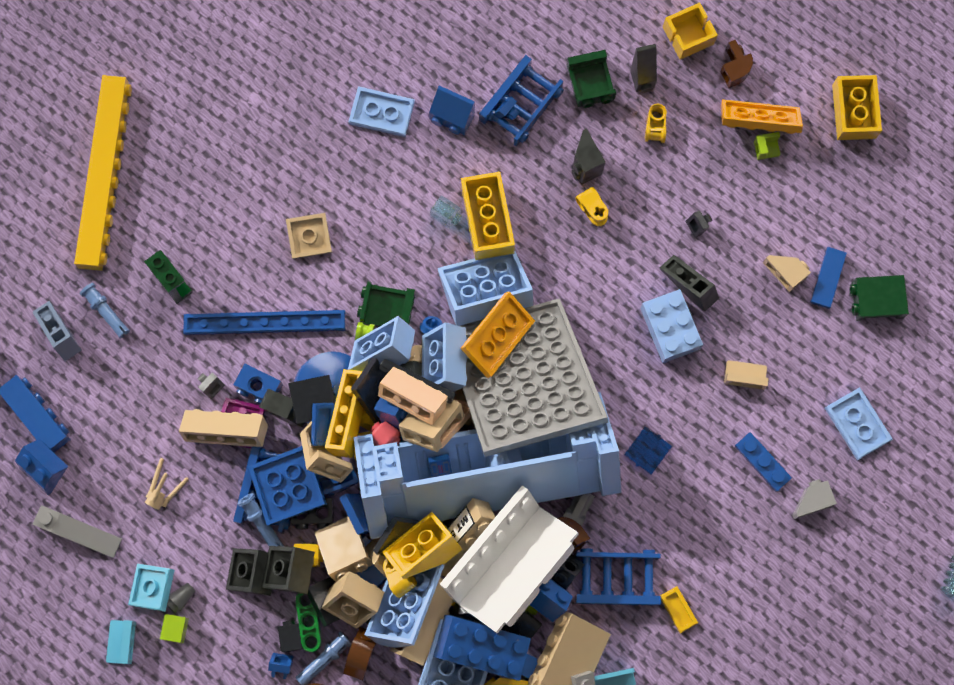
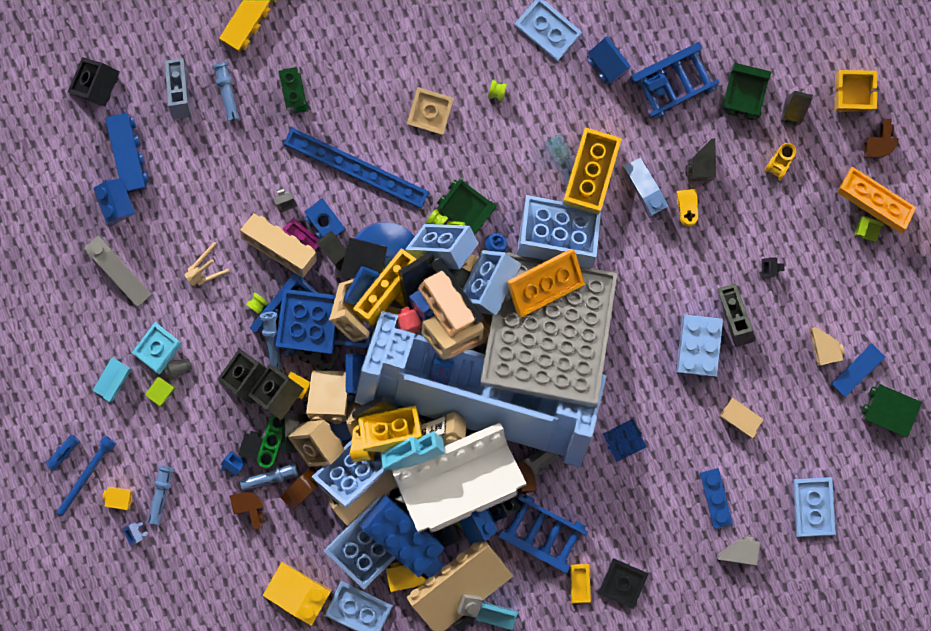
camera: 25 degrees right, 10 degrees up
none -> lime wheel [246,292,269,315]
none -> medium azure slope [381,431,445,470]
none -> lime wheel [488,80,507,102]
none -> black tile [598,558,649,609]
none -> slope [623,158,669,217]

